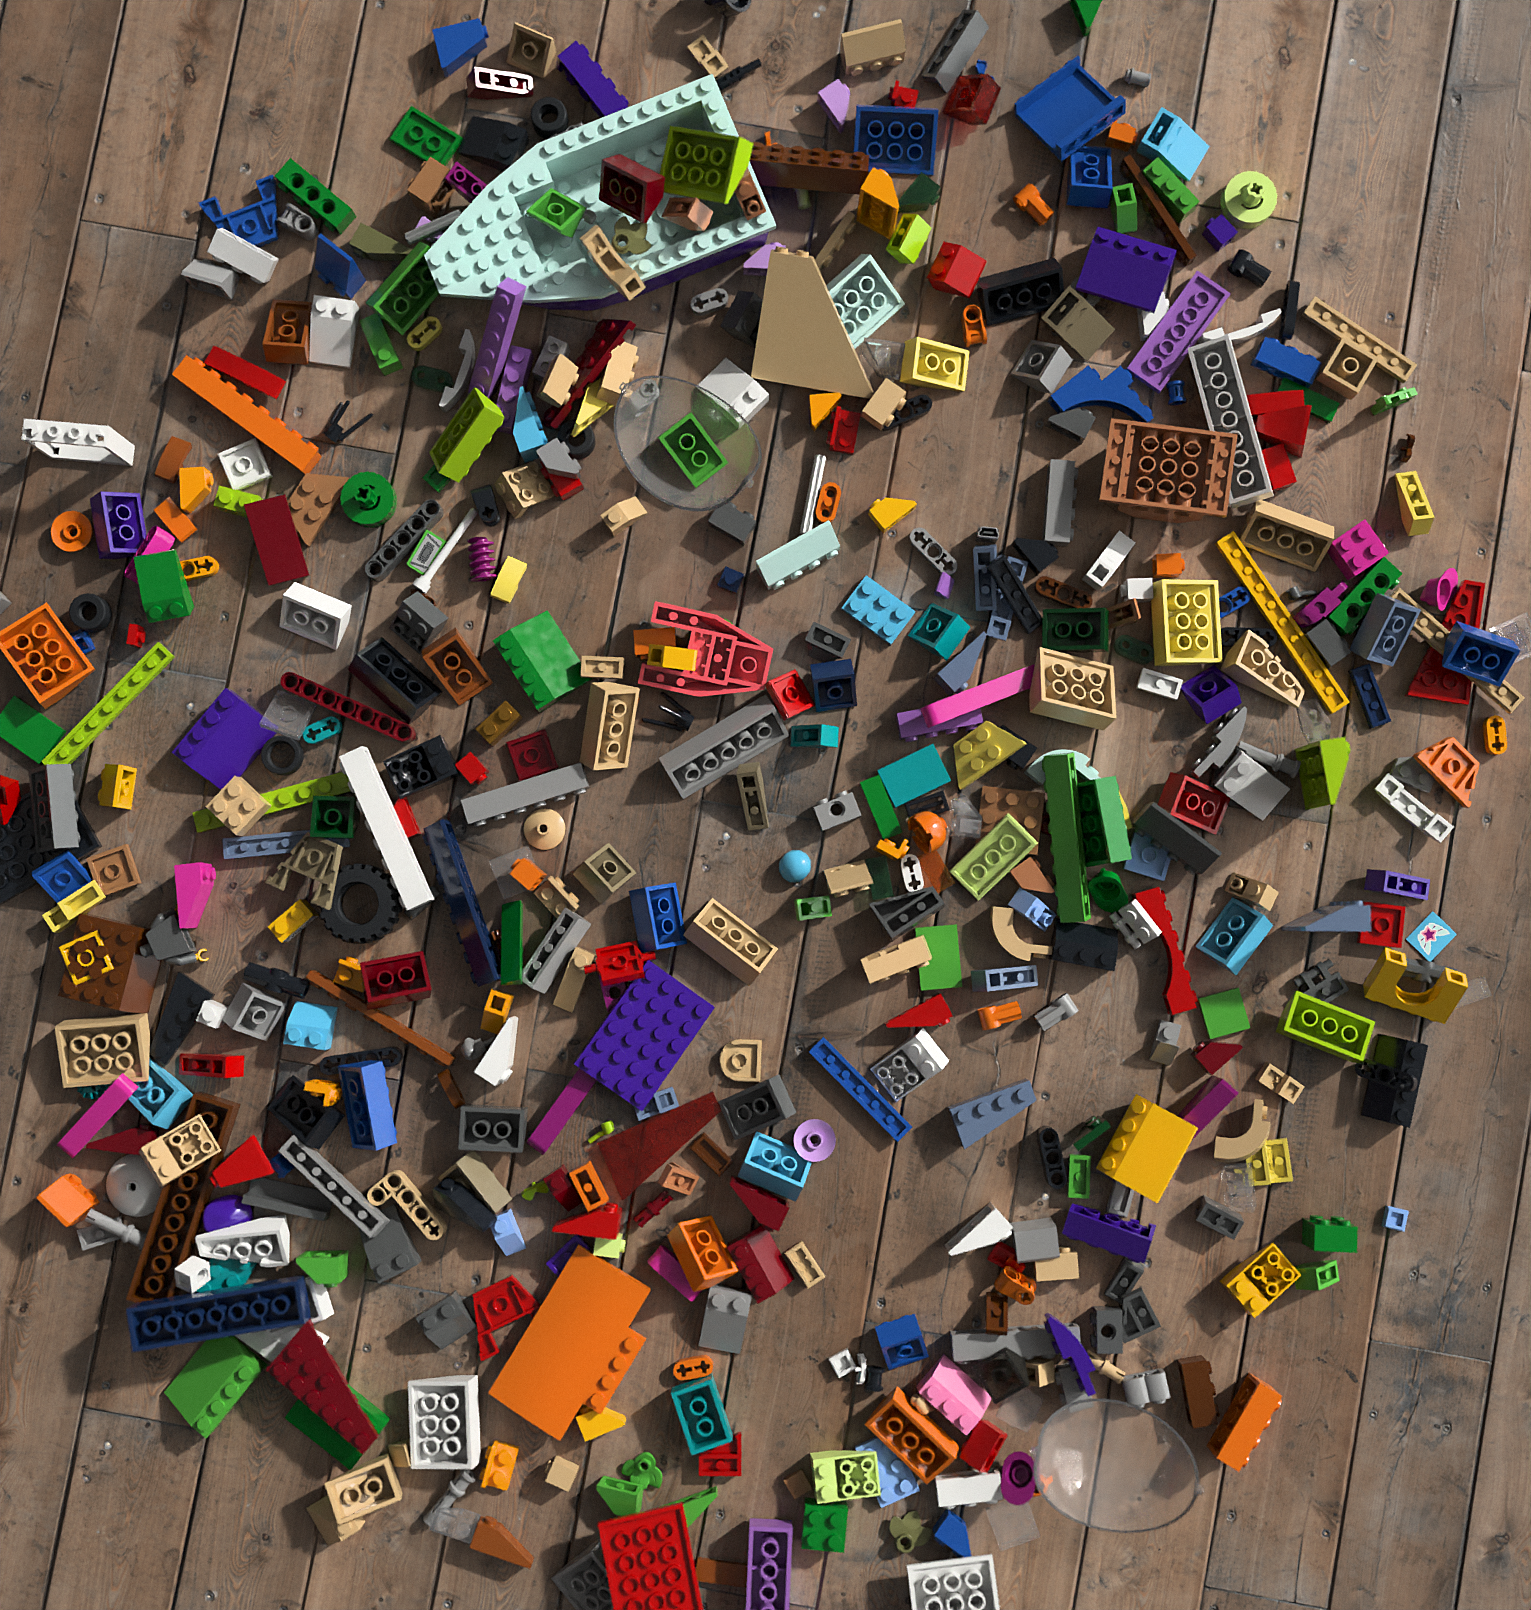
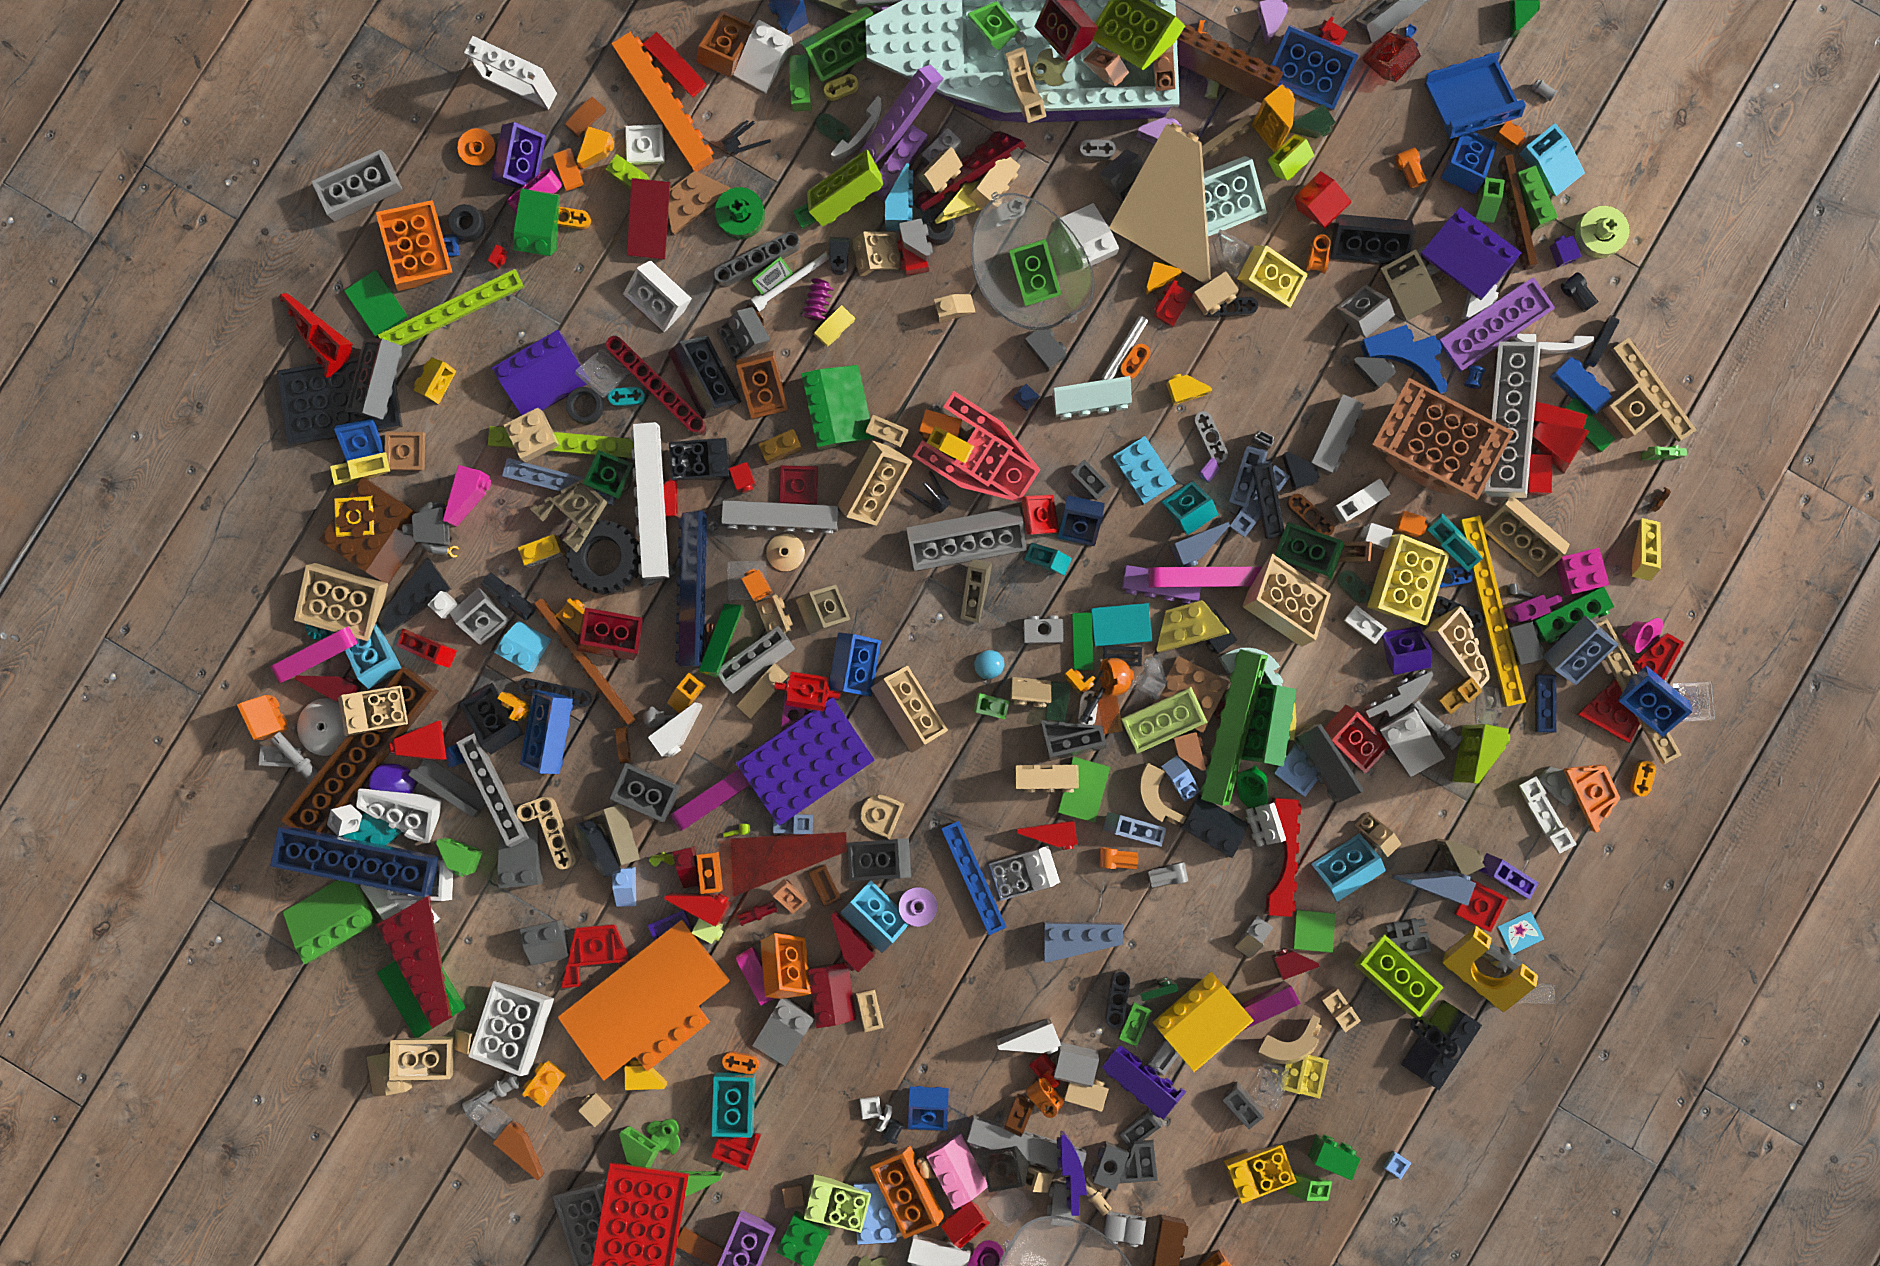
camera: 25 degrees right, 0 degrees up
none -> black wheel [1079,687,1106,724]
none -> teal slope [1427,513,1483,571]
none -> dark tan slope [1435,838,1485,875]
none -> pearl gold slope [1436,676,1482,715]

